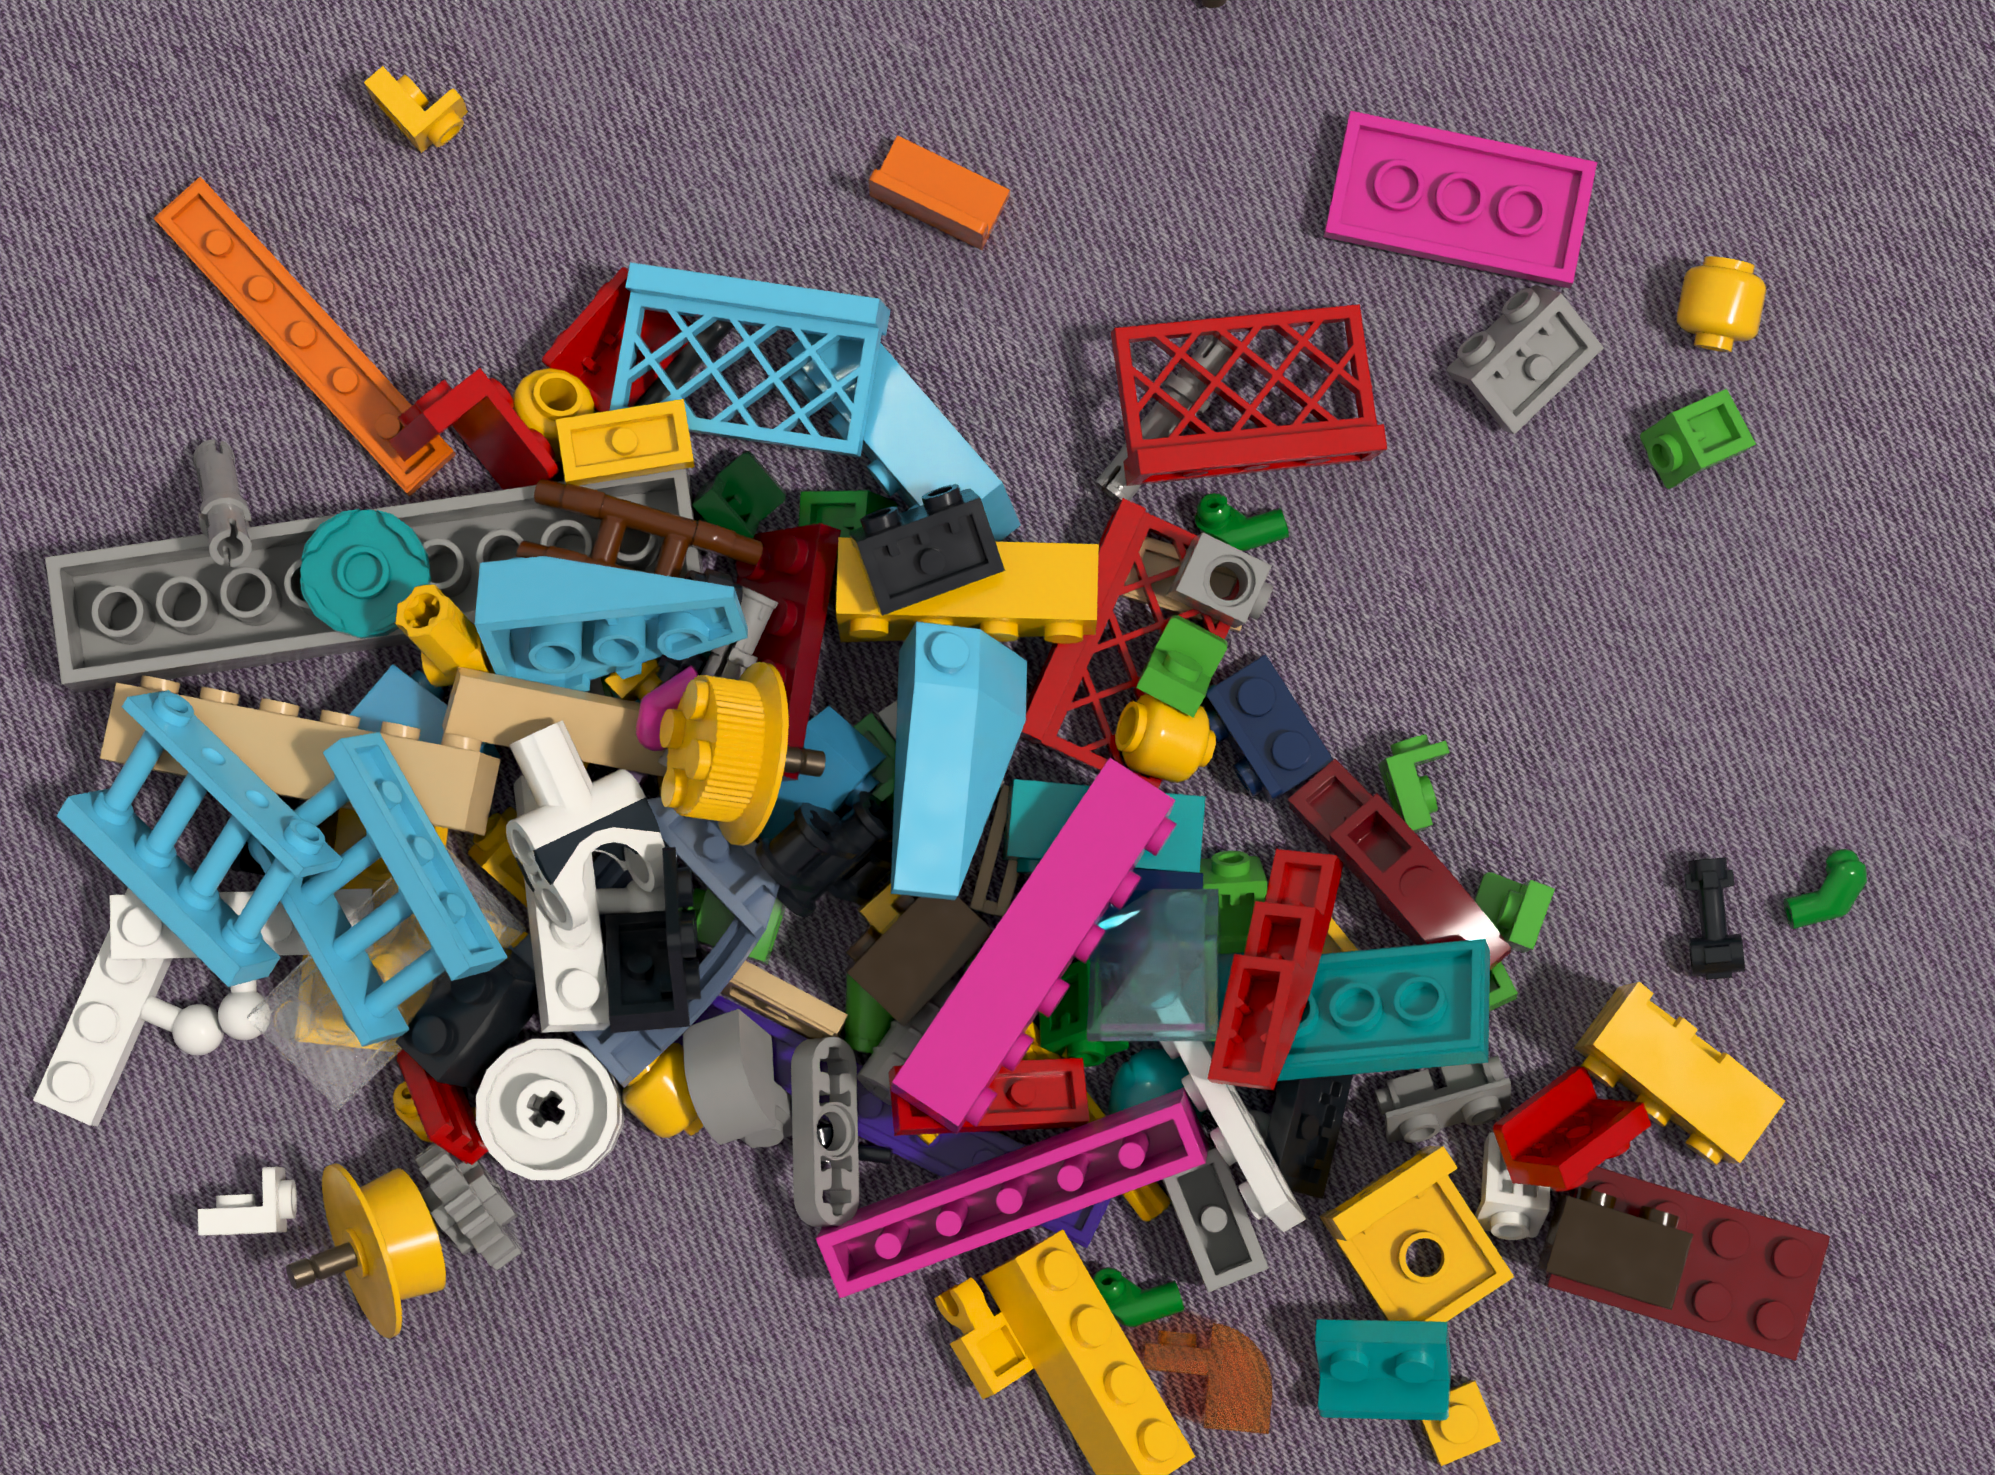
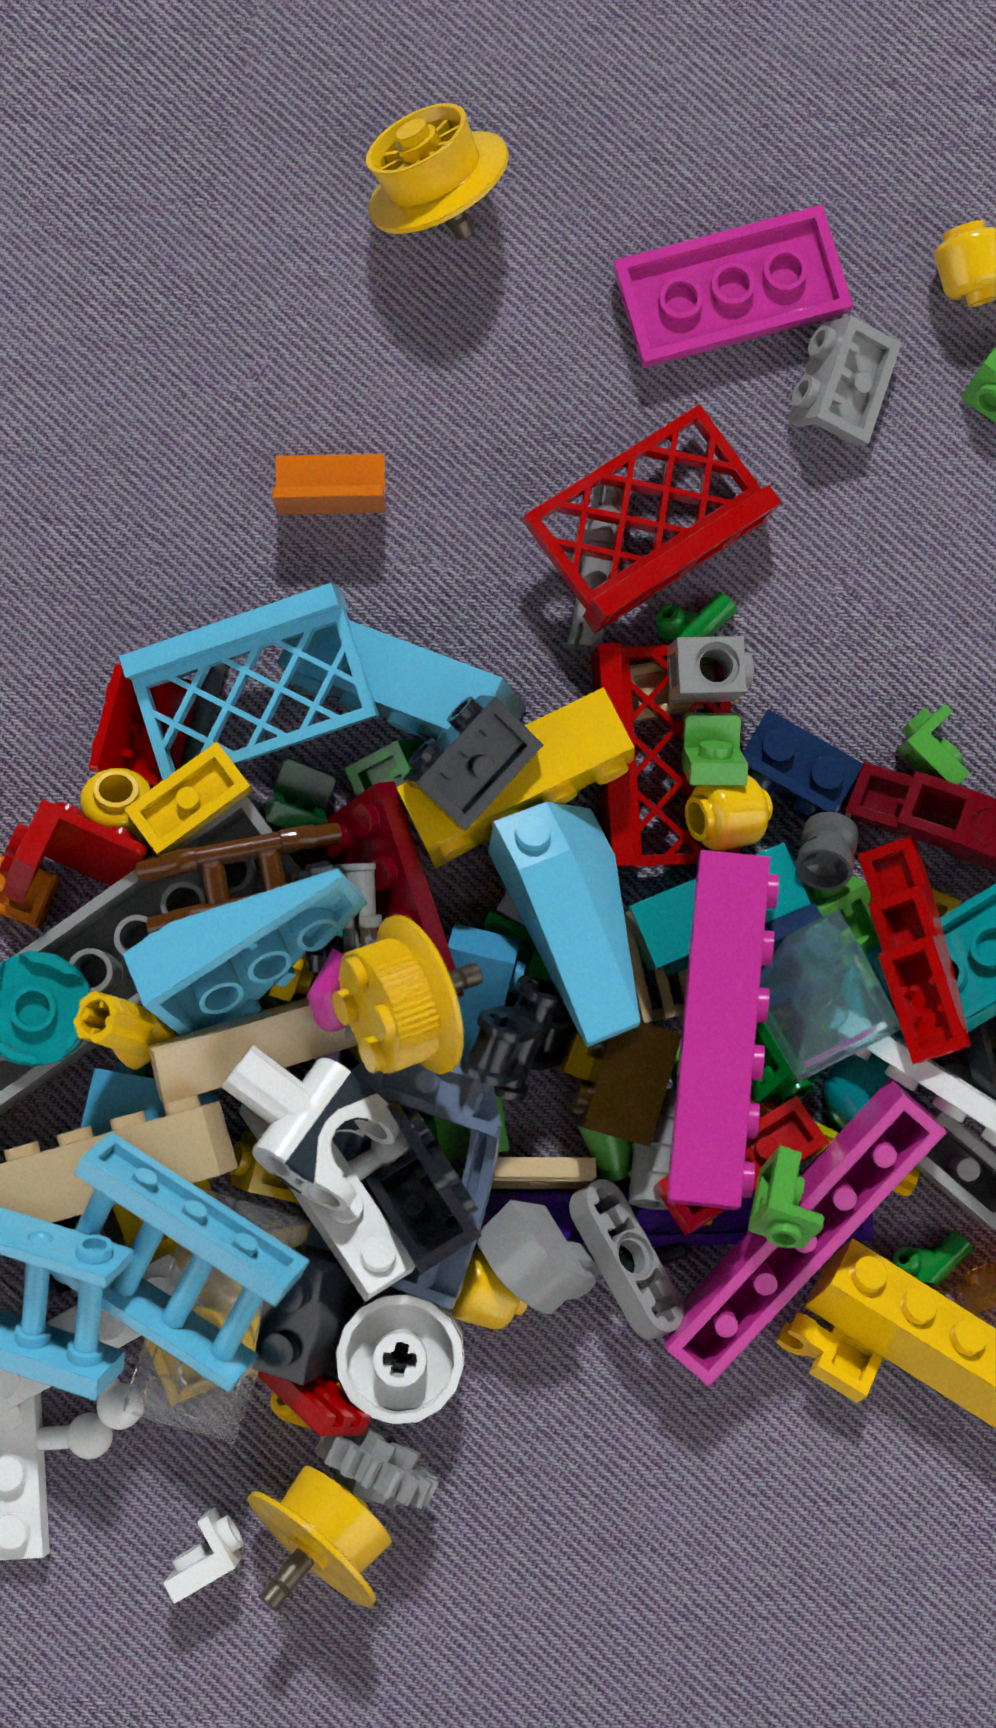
camera: 25 degrees left, 0 degrees up
none -> bright green bracket [748,1145,824,1248]
none -> dark grey wheel [795,812,859,891]

